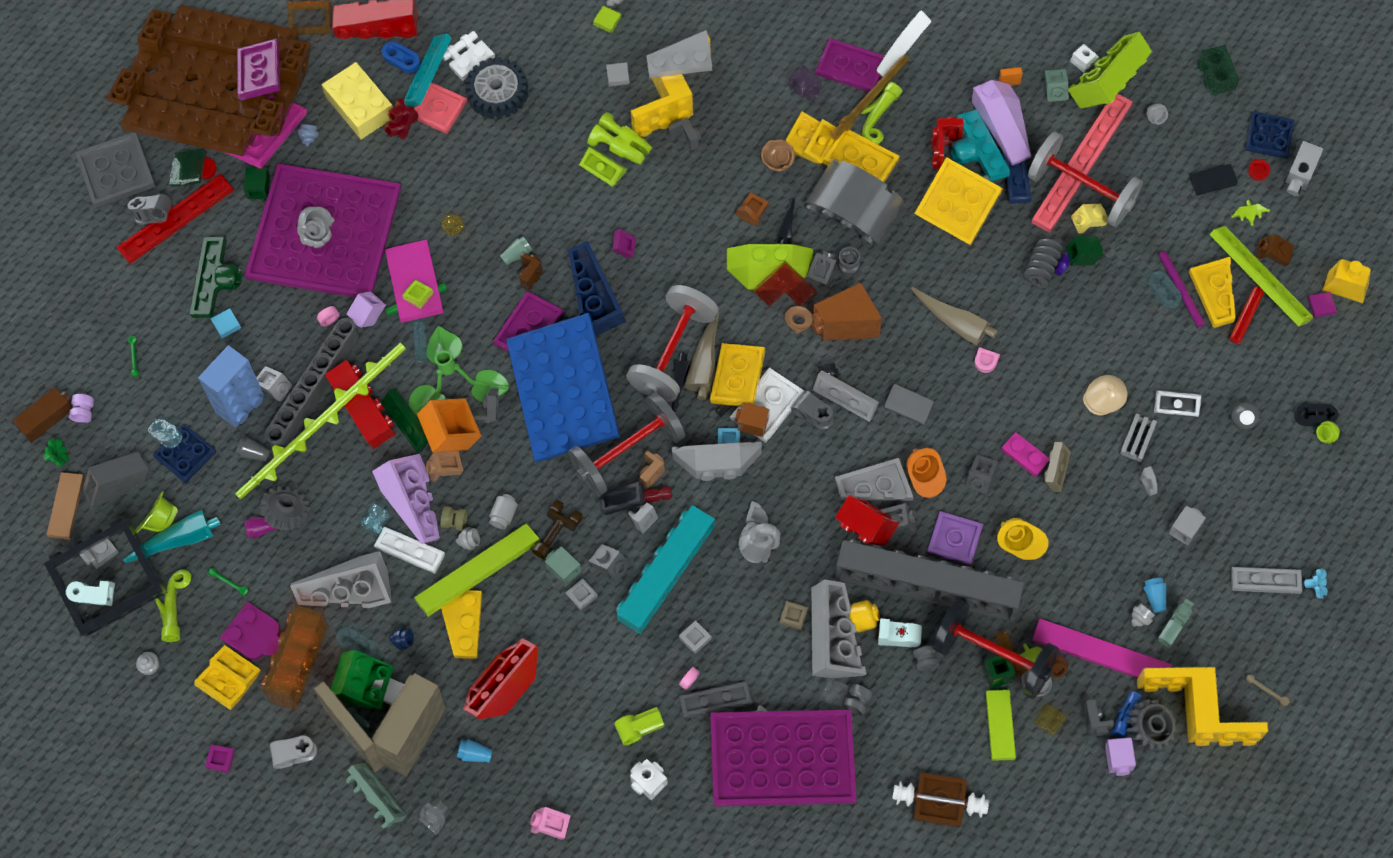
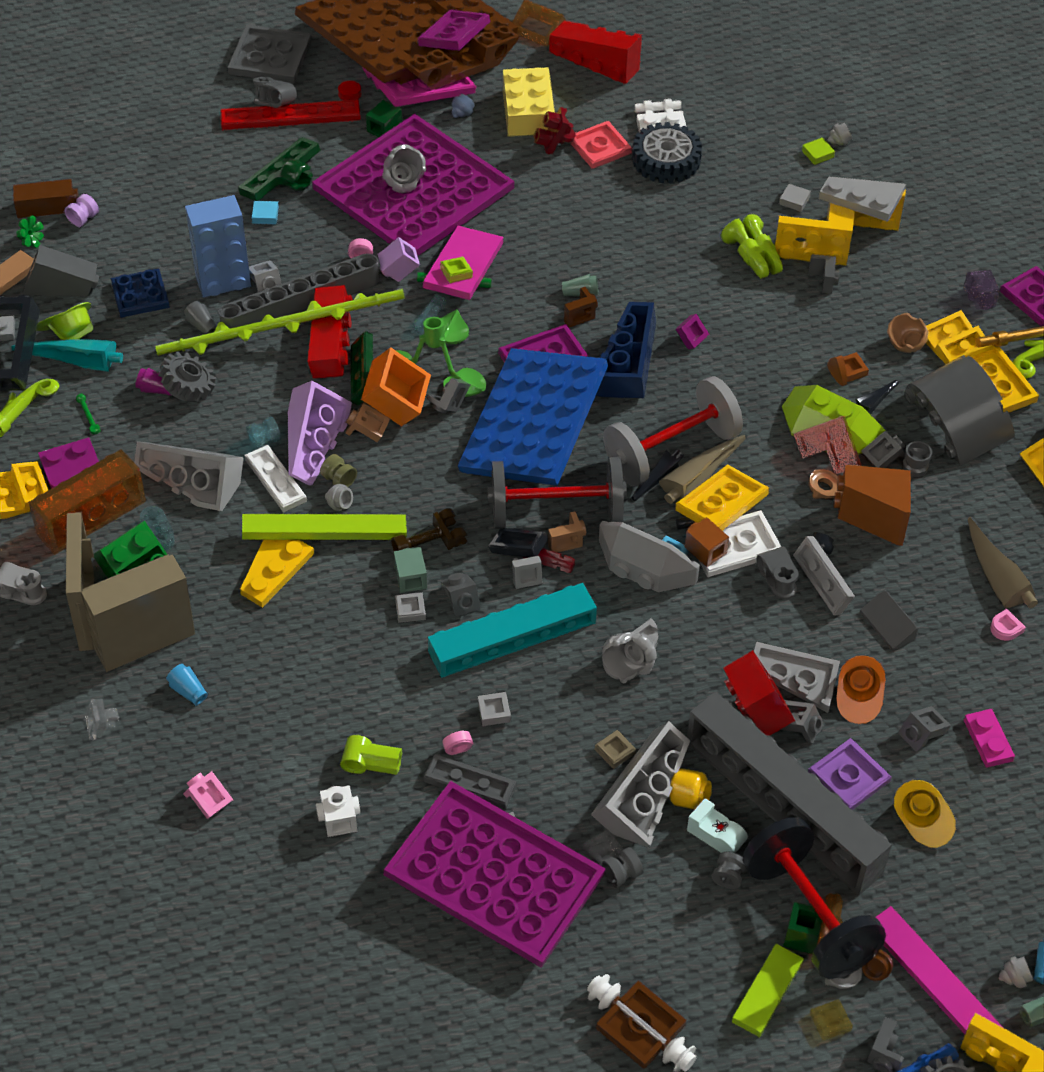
camera: 30 degrees right, 15 degrees down
green hinge [128,336,139,377] -> none
clear light blue beam [148,419,183,448] -> none
clear green piece [169,149,206,187] -> none
sand green plate [346,763,407,828] -> none
blue plate [382,42,420,73] -> none
dark blue plate [389,627,414,650] -> none
teal tile [404,34,452,107] -> none
clear yellow plate [442,213,463,235] -> none
red wedge [463,638,538,719] -> none
light grey brick [489,494,518,529] -> none
lime slope [579,147,627,187] -> none
dark tan plate [1044,442,1071,492] -> none

